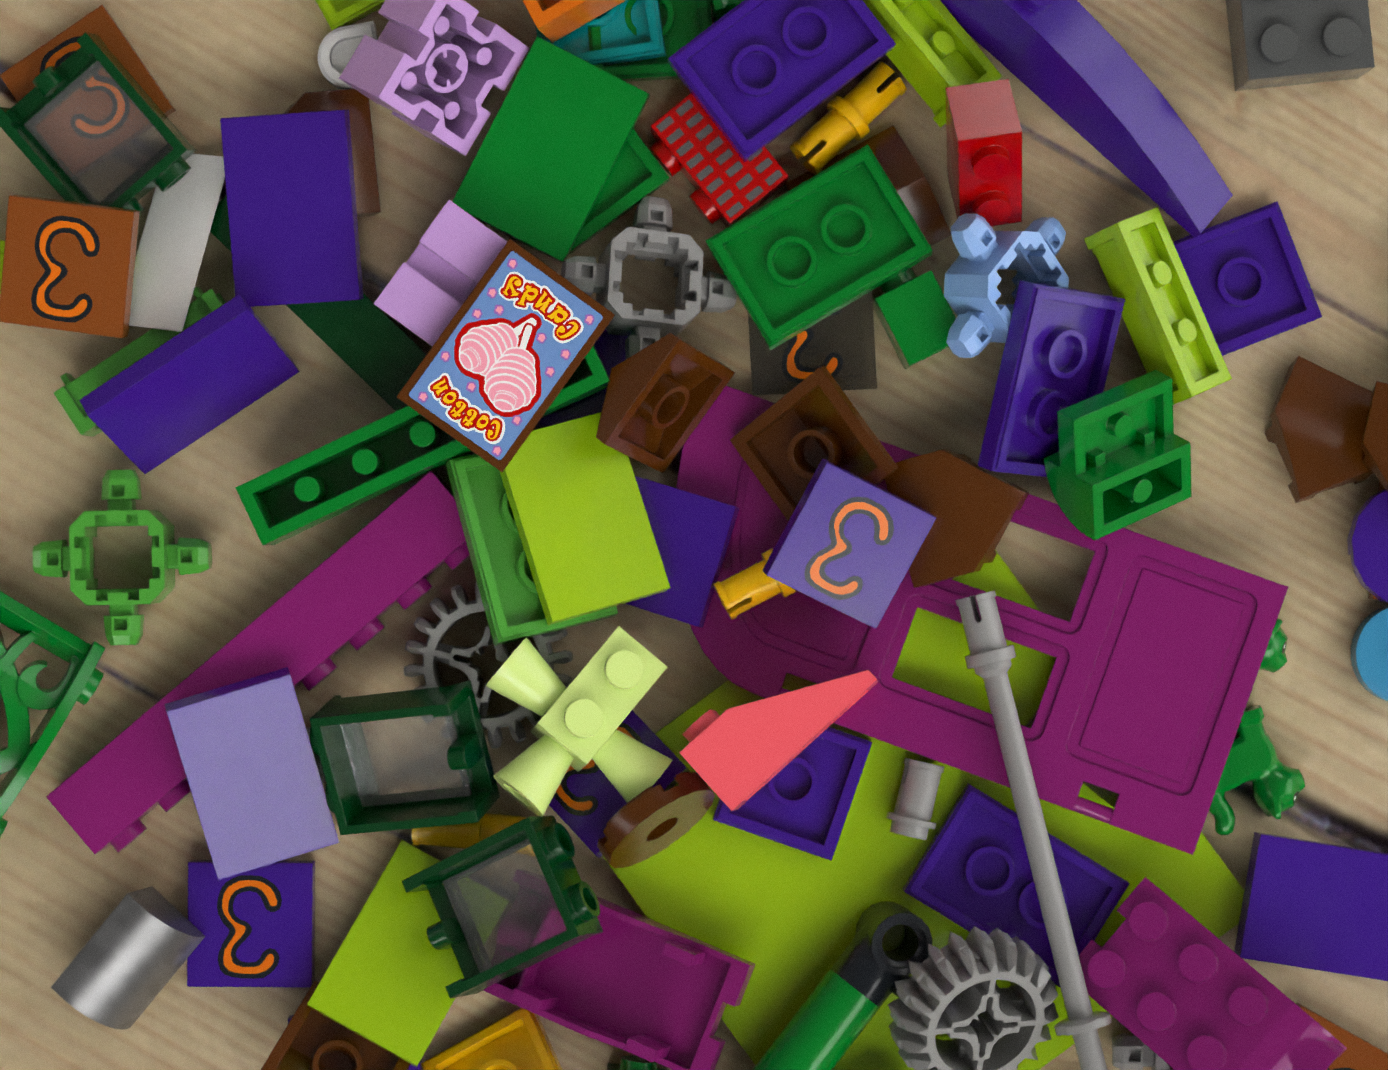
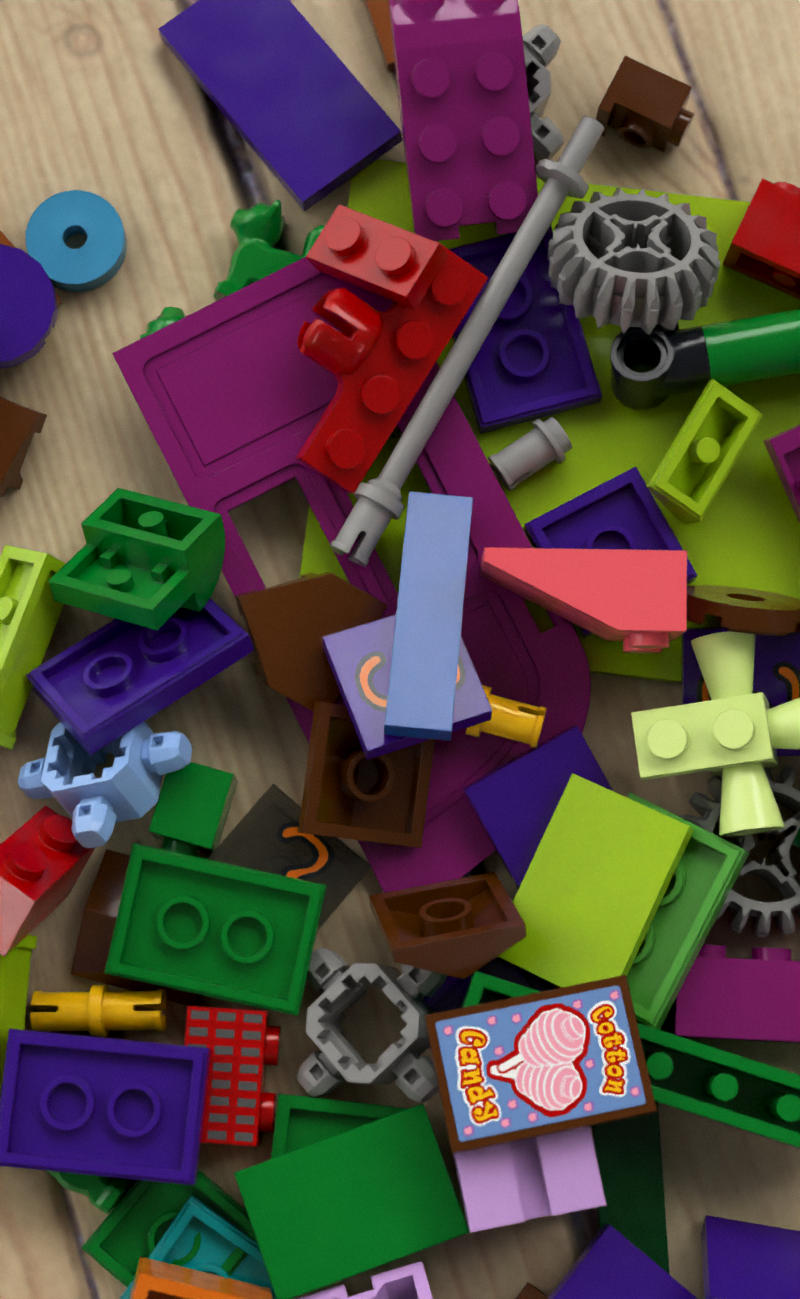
camera: 145 degrees left, 10 degrees down
none -> red plate [296,241,489,494]
none -> plate [306,204,448,310]
none -> tile [384,491,473,741]
none -> lime slope [647,379,763,524]

